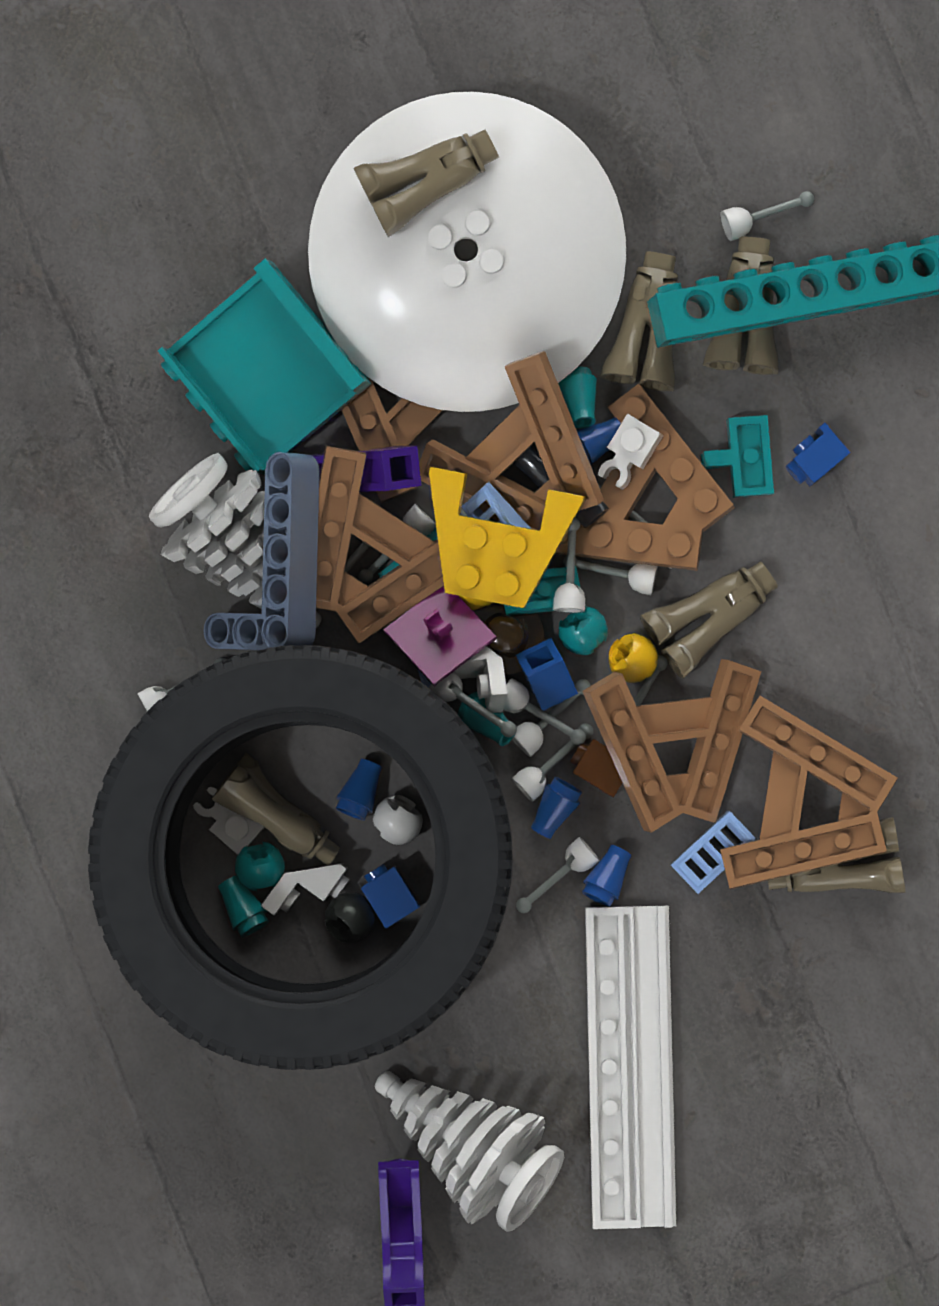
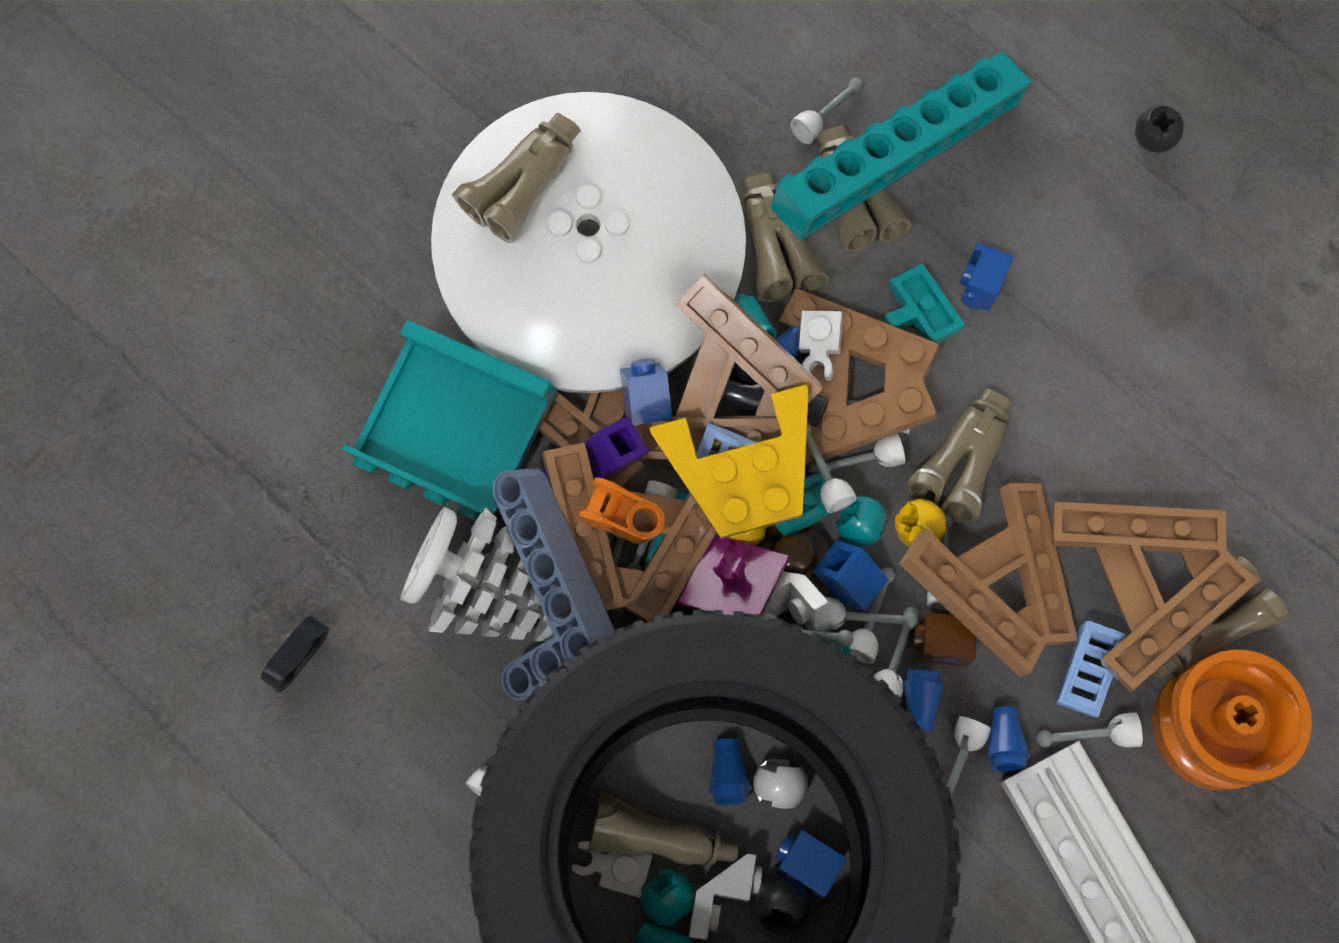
camera: 30 degrees left, 15 degrees down
none -> black beam [261,616,329,692]
none -> orange piece [578,478,665,544]
none -> brick [620,360,672,425]
none -> hinge [1036,712,1143,748]
none -> orange piece [1152,649,1312,791]

